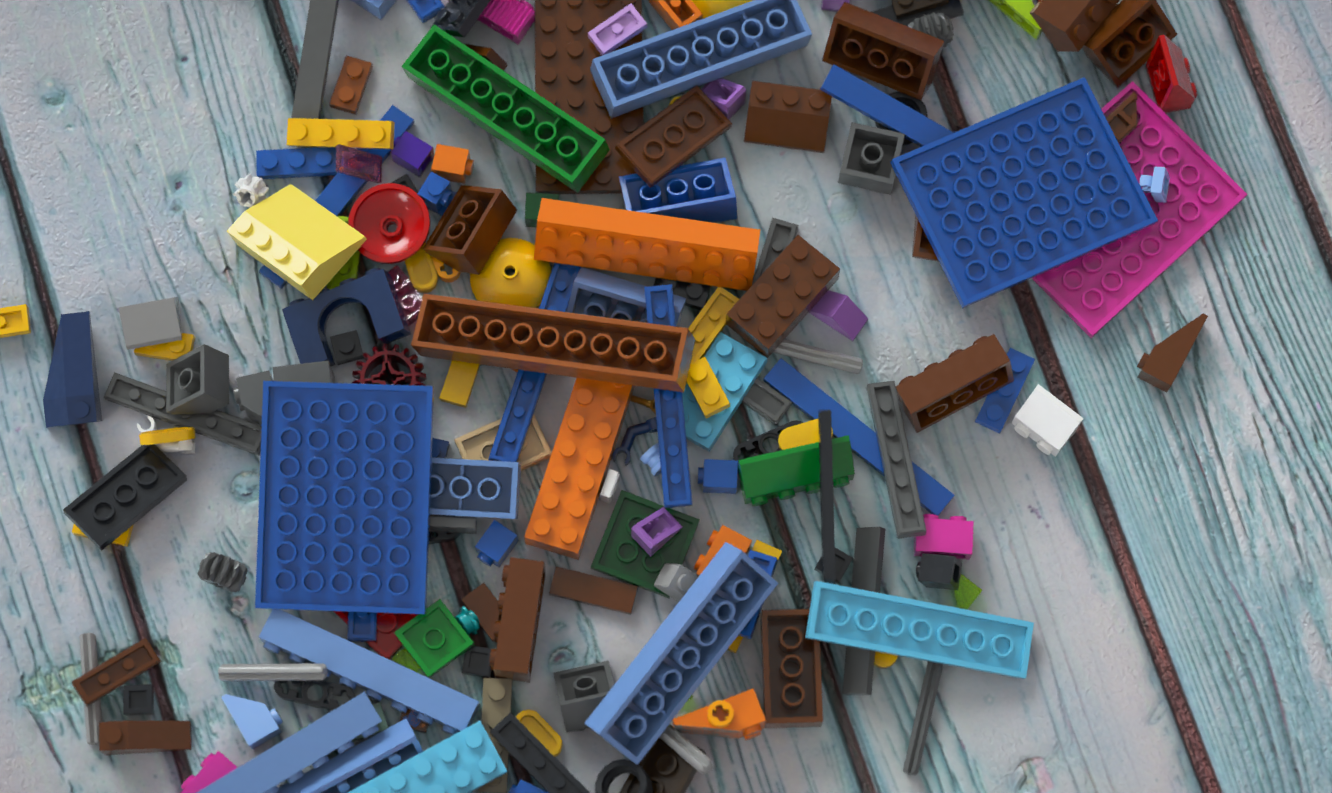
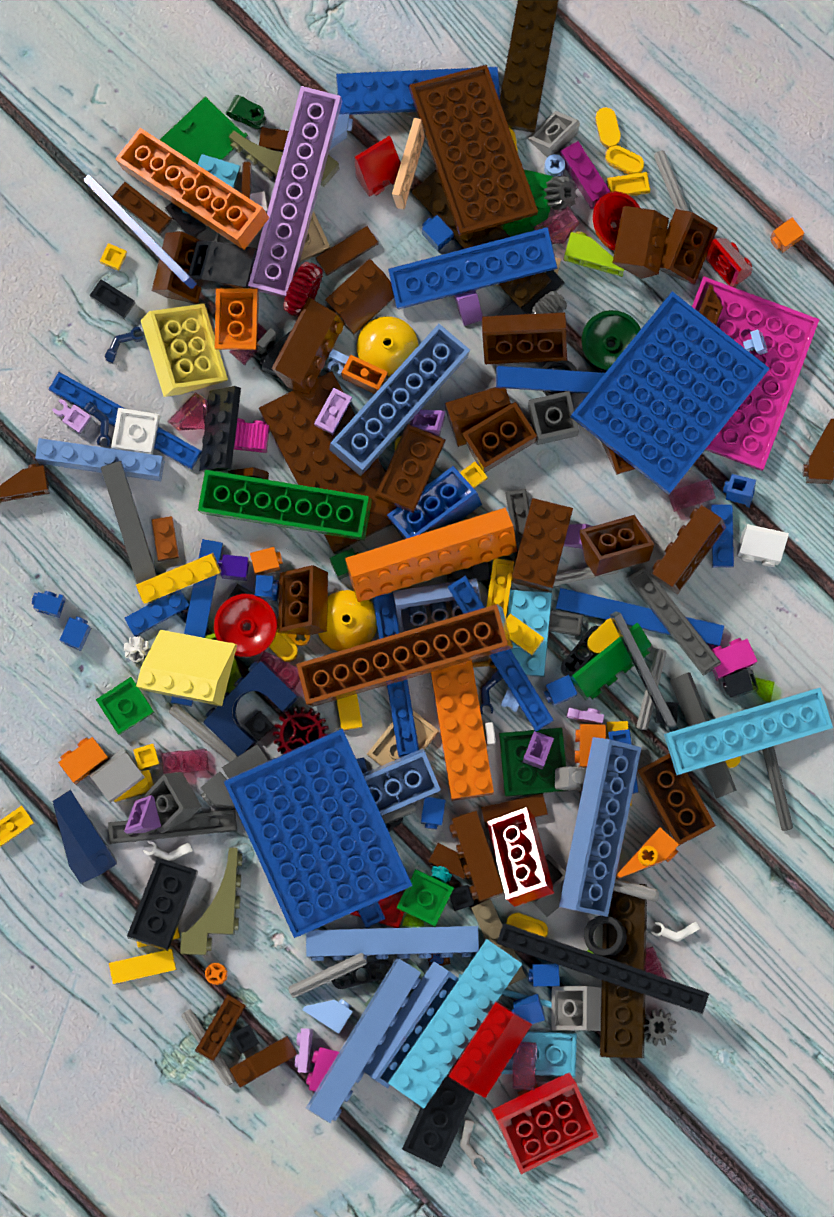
camera: 25 degrees left, 5 degrees up
yellow tile [139,426,196,445] -> none
dark grey gear [197,552,248,592] -> none
clear pink slope [336,144,382,183] -> none
none -> blue brick [31,591,66,618]
none -> orange brick [58,737,109,785]
none -> blue brick [60,616,91,651]
none -> green plate [95,677,155,735]
none -> yellow tile [109,949,177,984]
none -> medium lavender slope [124,795,161,834]
none -> yellow plate [133,744,160,770]
none -> clear pink slope [162,749,209,774]
none -> light grey axle [169,704,238,762]
none -> olive arch [180,848,243,956]
none -> orange wheel [205,963,228,985]
none -> lavender plate [295,1028,313,1073]
none -> yellow plate [459,461,488,489]
none -> reddish brown slope [462,402,537,473]
none -> red brick [487,808,554,907]
none -> lavender plate [566,708,604,725]
none -> reddish brown slope [579,515,655,576]
none -> dark green dish [581,310,641,371]
none -> light grey axle [636,649,667,730]
none -> clear pink slope [669,479,716,512]
none -> blue brick [723,474,756,508]
none -> orange brick [770,217,805,253]

